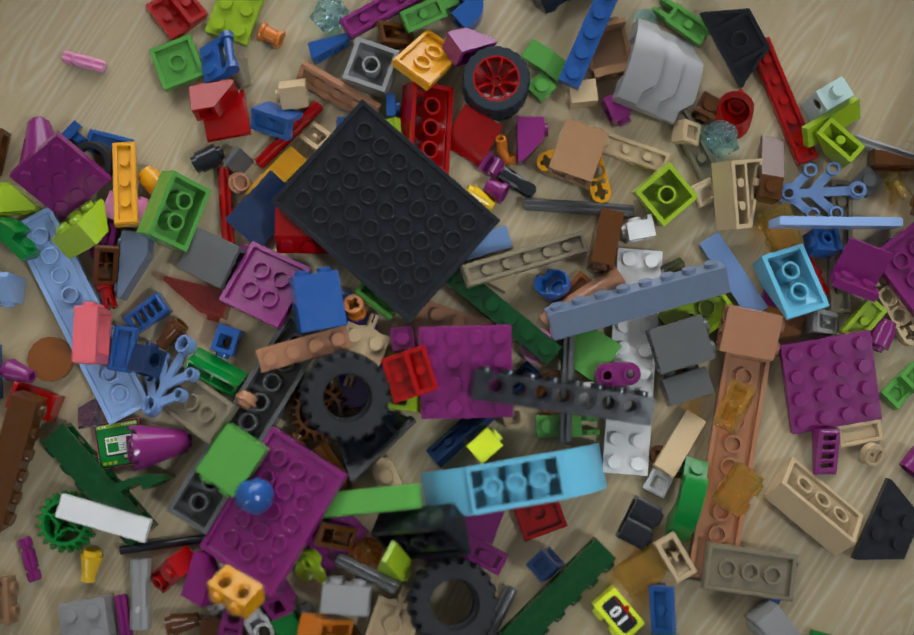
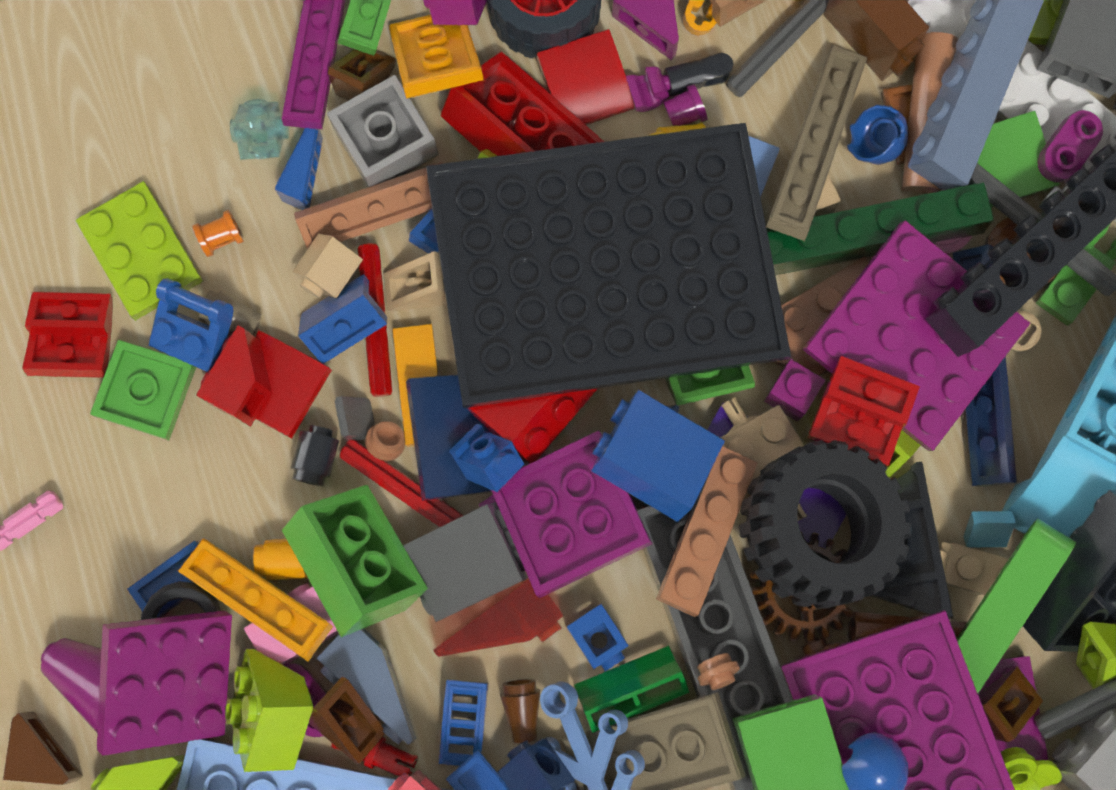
camera: 50 degrees left, 5 degrees down
blue tile [61,120,87,145] -> none
orange bush [343,294,367,322] -> none
clear orange gear [352,538,382,567] -> none
blue plate [386,94,401,119] -> none
neon yellow brick [466,427,503,464] -> none
orange arm [496,135,517,166] -> none
none -> blue brick [449,424,524,492]
none -> medium azure tile [963,511,1015,548]

